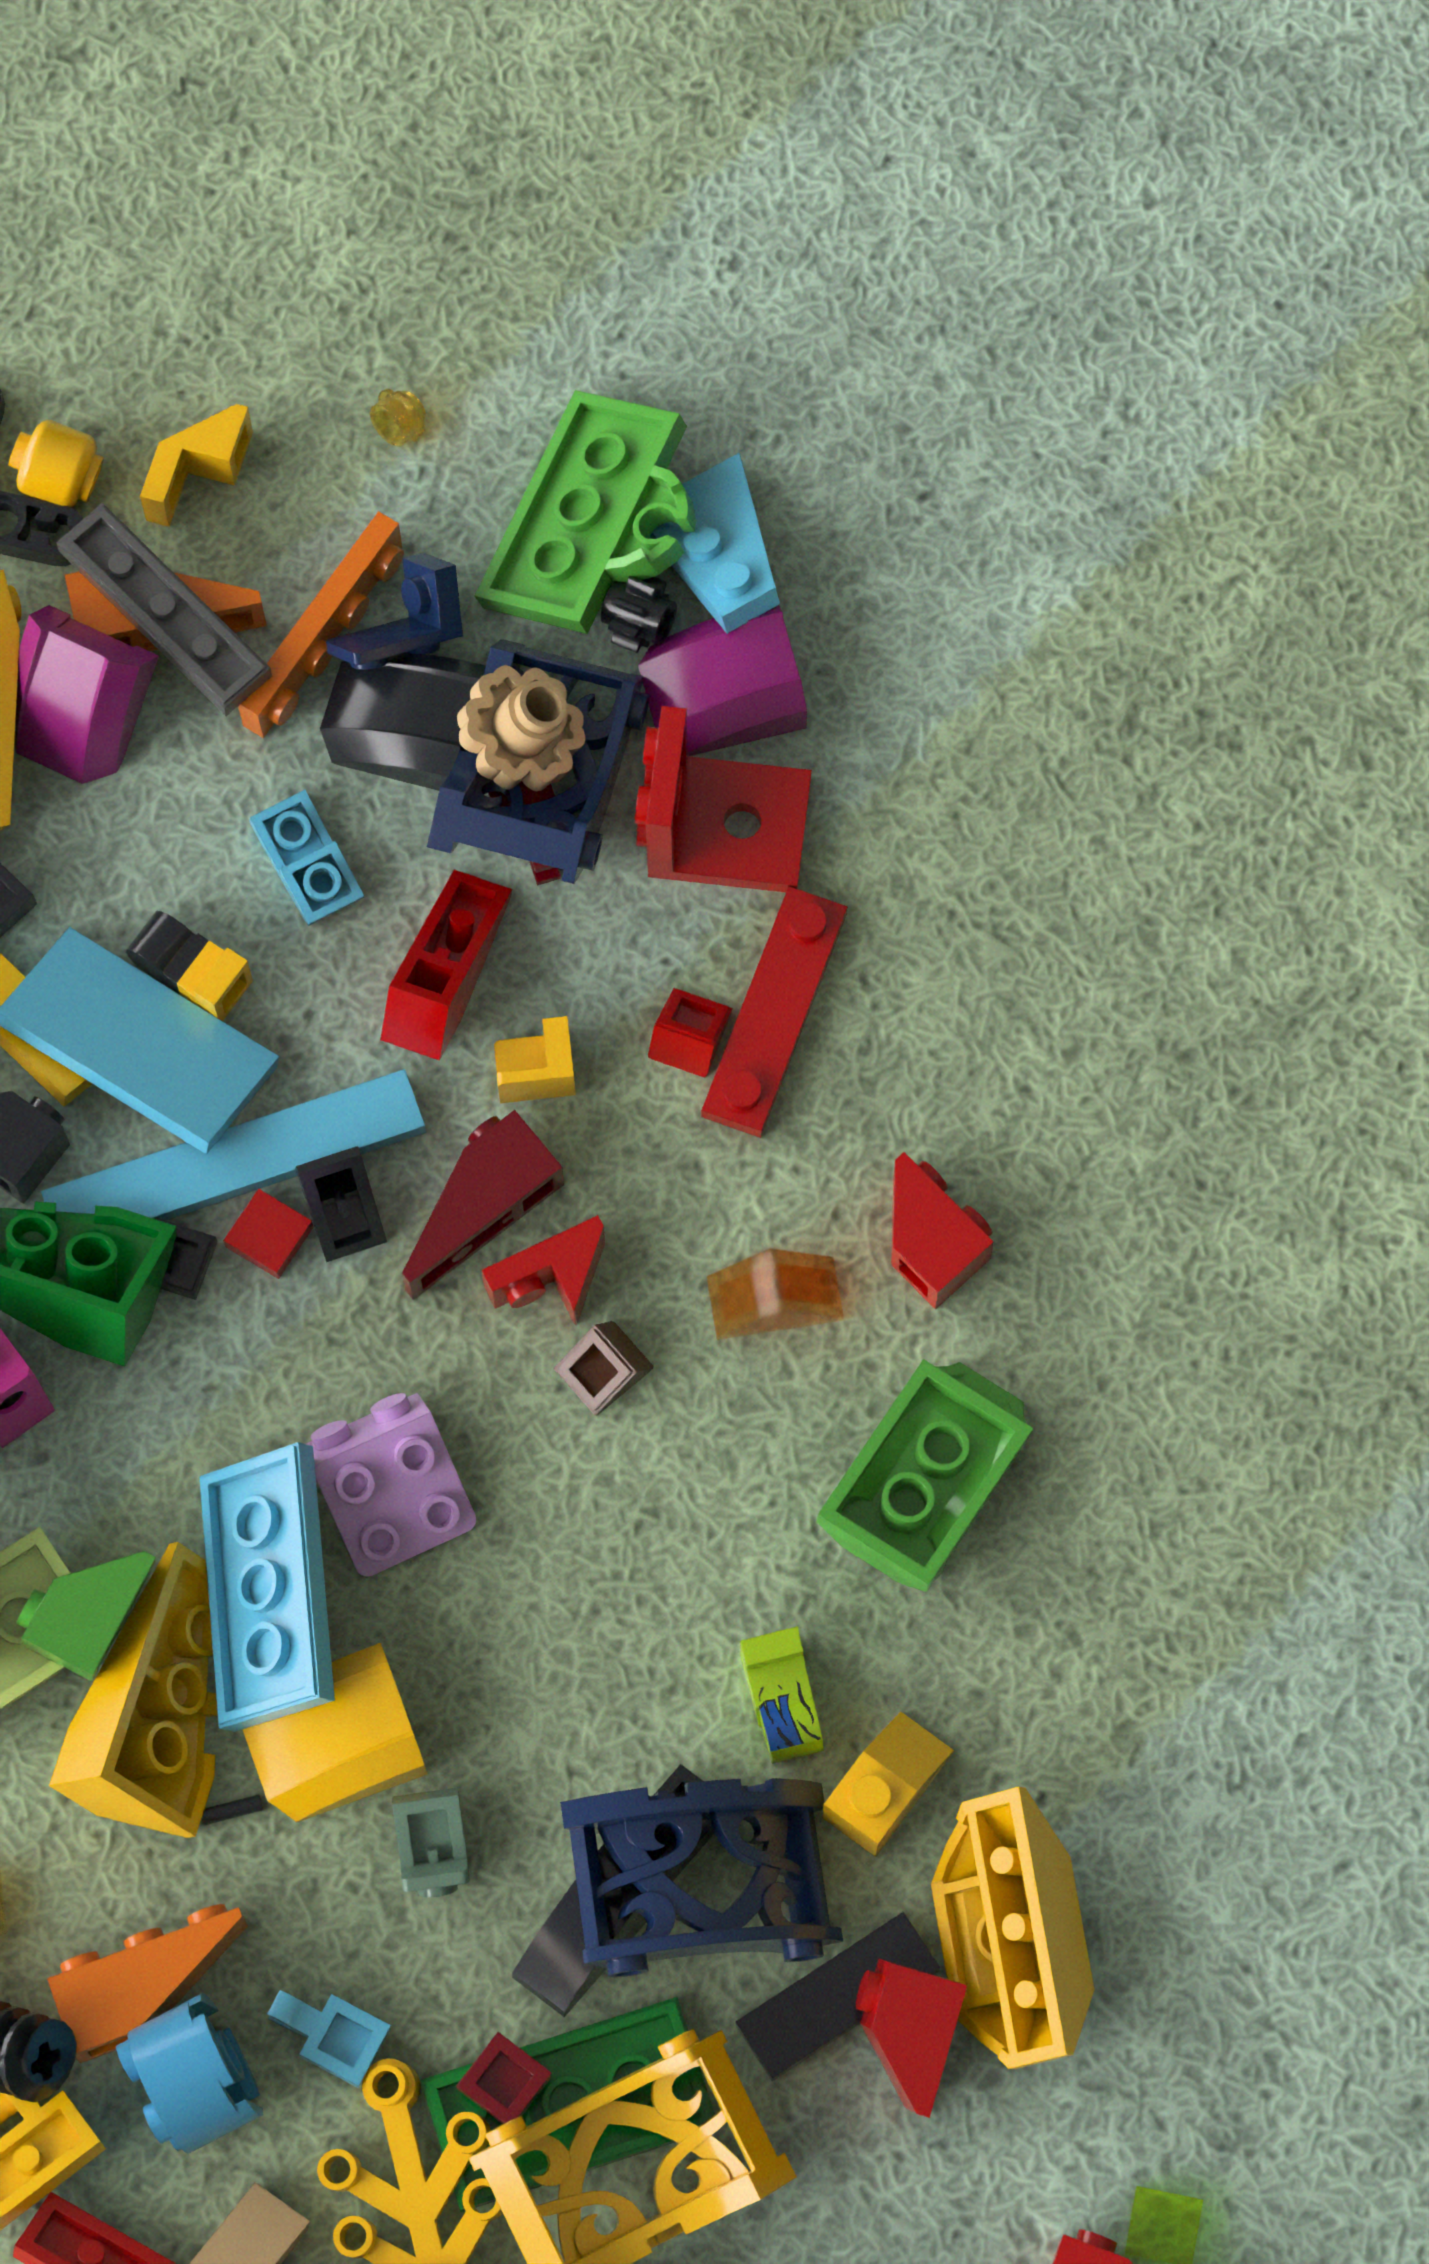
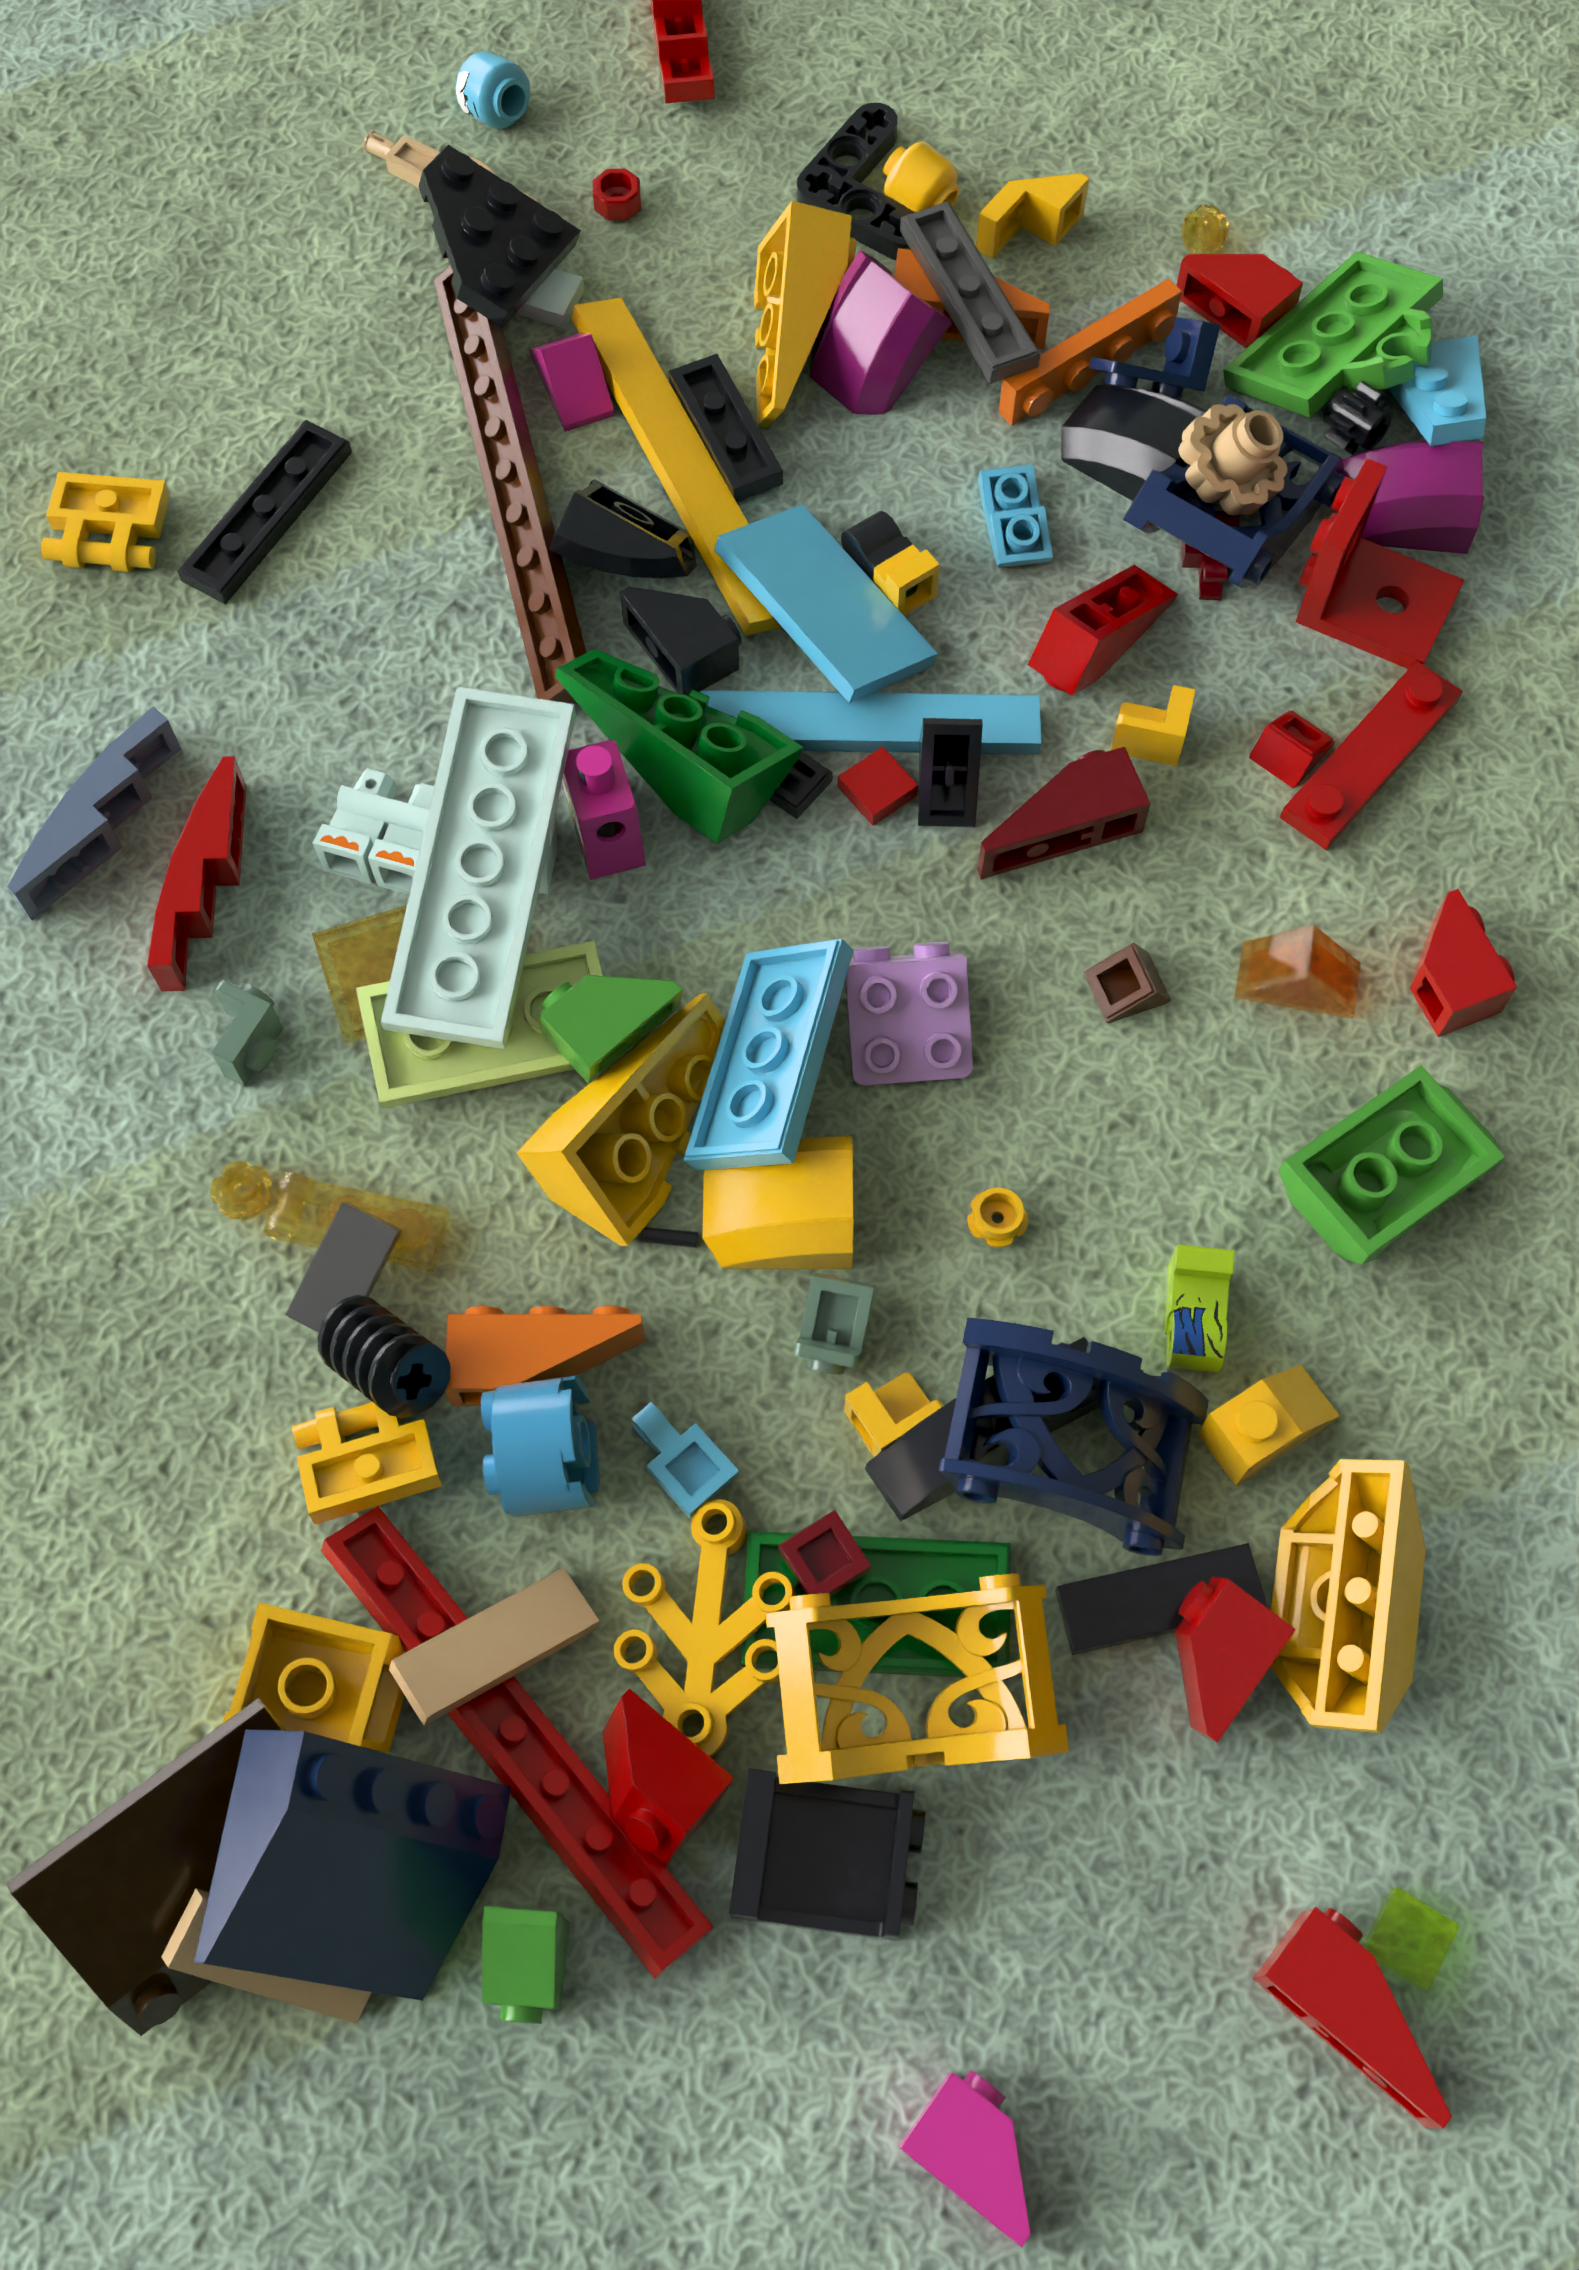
camera: 20 degrees right, 5 degrees down
red slope [481,1215,605,1325] -> none
none -> yellow panel [844,1372,944,1457]
none -> yellow plate [967,1187,1028,1248]
none -> red slope [1176,254,1303,349]

